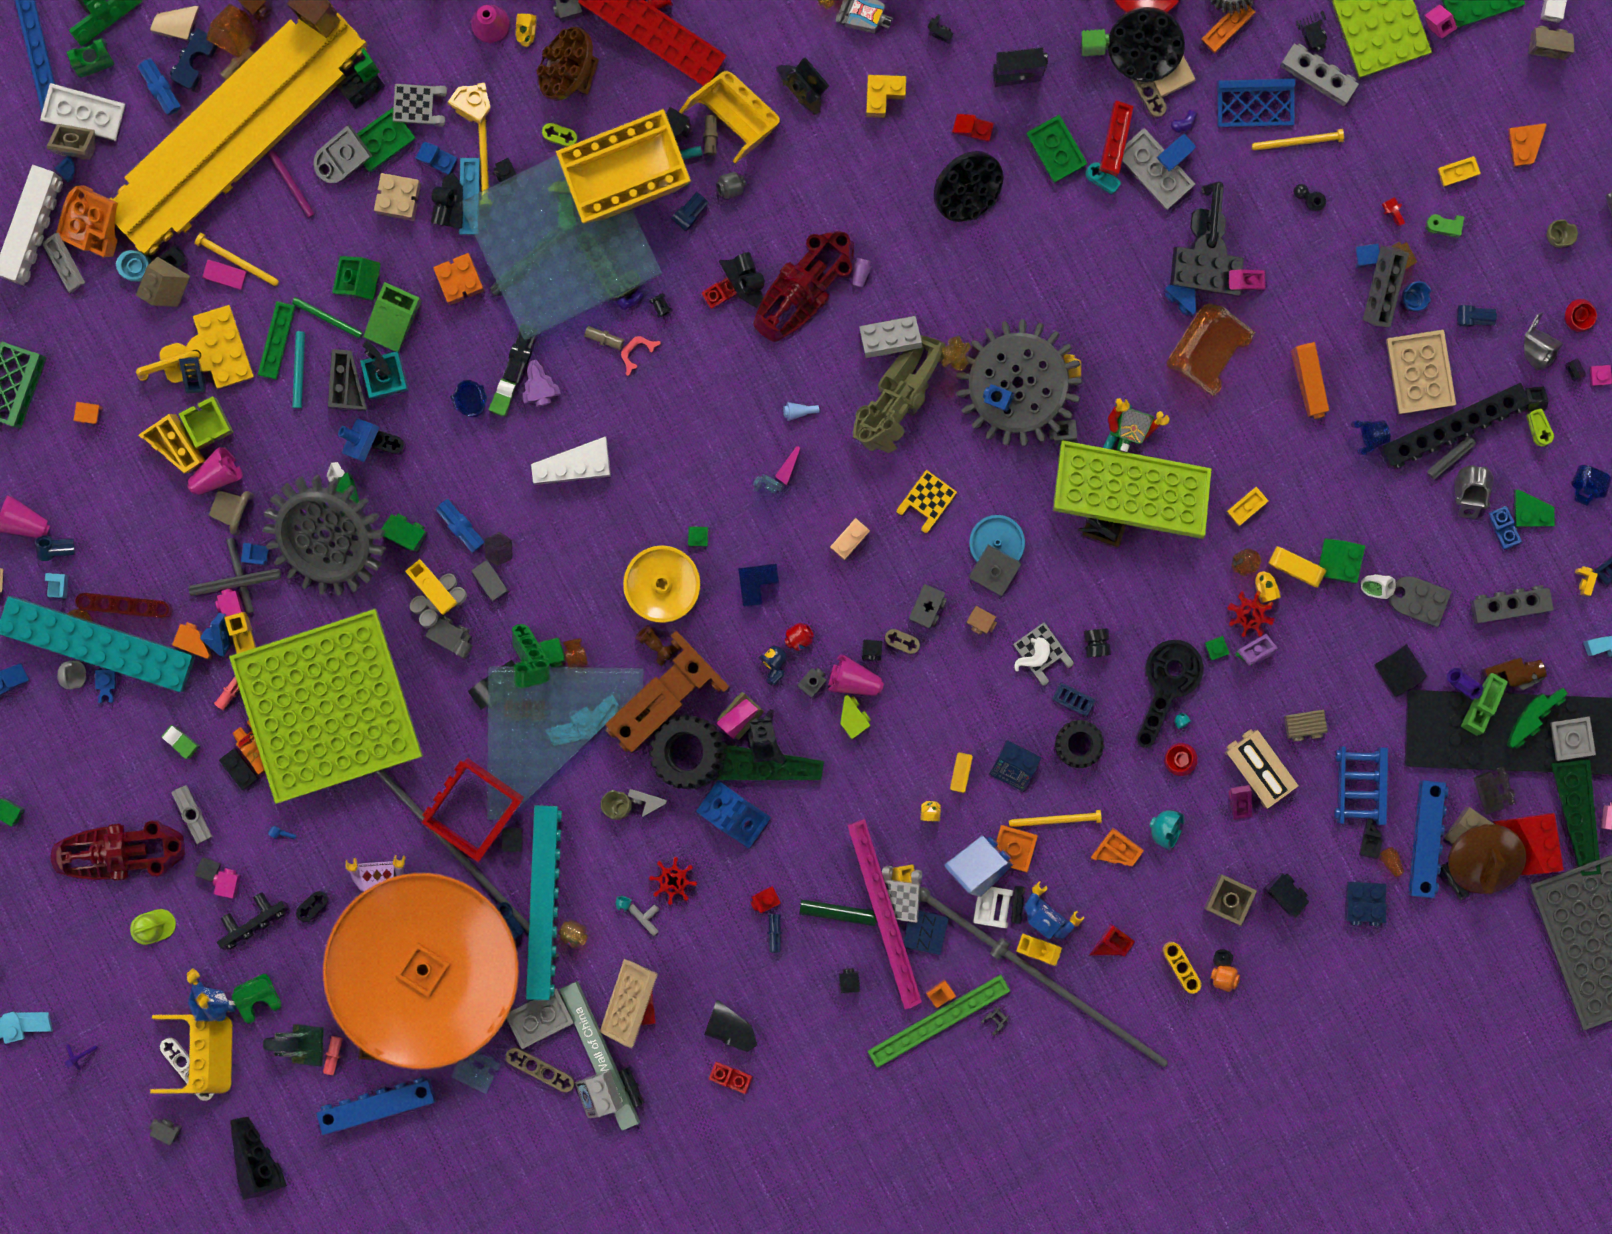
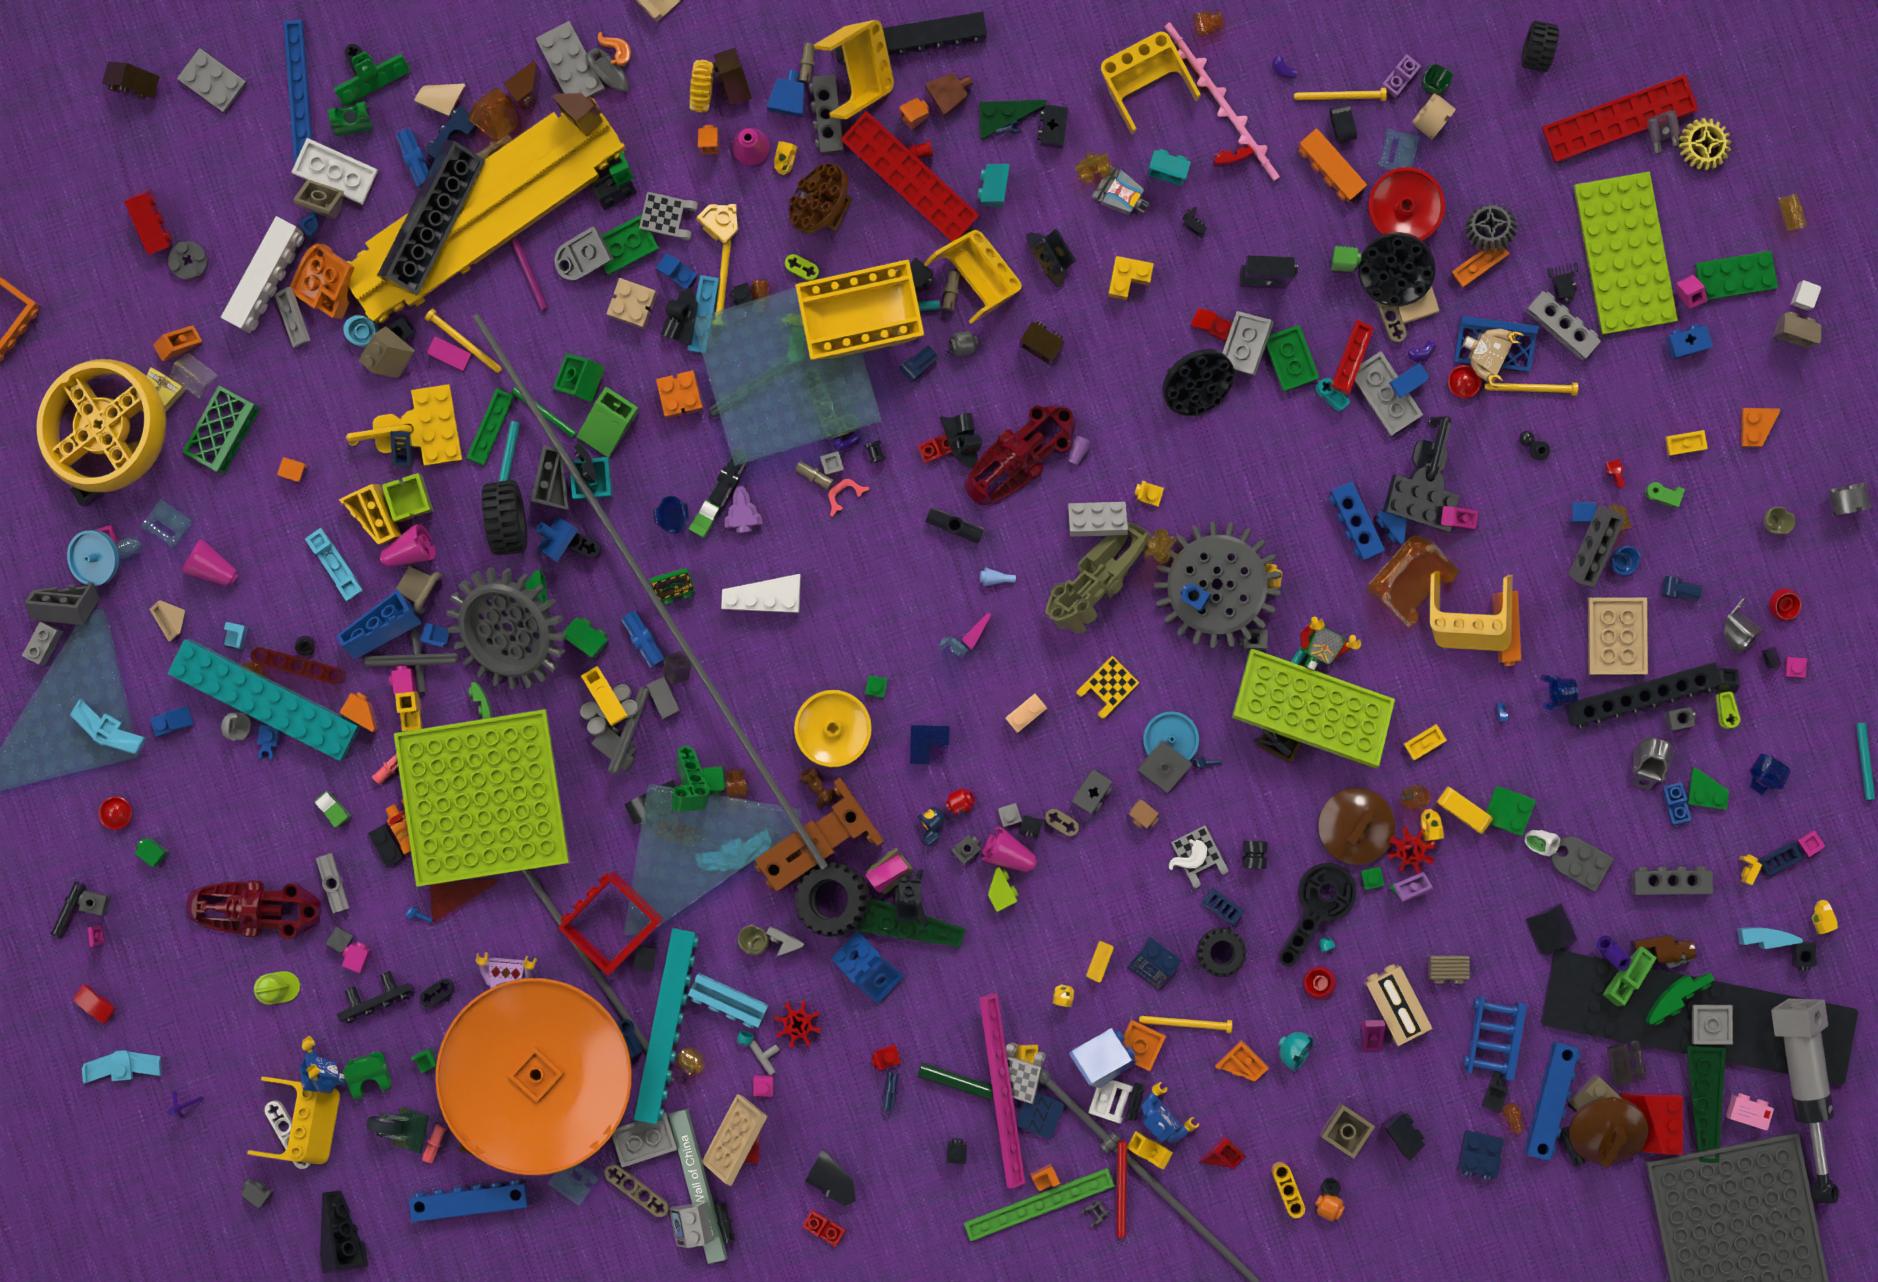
camera: 10 degrees right, 0 degrees up
dark blue piece [35,536,75,561] -> none
blue slope [200,613,231,656] -> none
white plate [327,462,345,483] -> none
dark grey axle [1427,436,1476,479] -> none
none -> black tile [295,636,315,656]
none -> medium azure slope [305,528,363,601]
none -> blue wedge [336,589,421,660]
none -> black slope [377,141,485,295]
none -> green panel [411,1047,437,1073]
none -> clear red wing [430,878,498,921]
none -> bright green slope [469,682,493,719]
none -> dark grey piece [472,313,828,870]
none -> black tyre [481,480,528,556]
none -> dark grey axle [608,687,649,775]
none -> slope [650,568,696,605]
none -> medium azure brick [688,973,768,1029]
none -> orange slope [698,125,720,155]
none -> clear orange cone [750,279,769,307]
none -> dark pink plate [753,1075,773,1097]
none -> light grey plate [820,451,844,475]
none -> black piece [925,507,984,544]
none -> teal slope [977,164,1010,209]
none -> light grey plate [998,803,1022,827]
none -> dark brown brick [1019,321,1065,365]
none -> red piece [1116,1141,1127,1238]
none -> yellow bracket [1134,481,1164,507]
none -> dark blue hand [1194,756,1222,768]
none -> light grey plate [1223,311,1274,376]
none -> reddish brown bracket [1318,788,1395,865]
none -> blue brick [1328,481,1385,561]
none -> yellow windscreen [1430,571,1513,651]
none -> red hat [1448,365,1481,398]
none -> tan torso [1462,329,1523,388]
none -> blue tile [1496,702,1508,722]
none -> dark grey brick [1664,707,1696,731]
none -> blue brick [1665,323,1713,360]

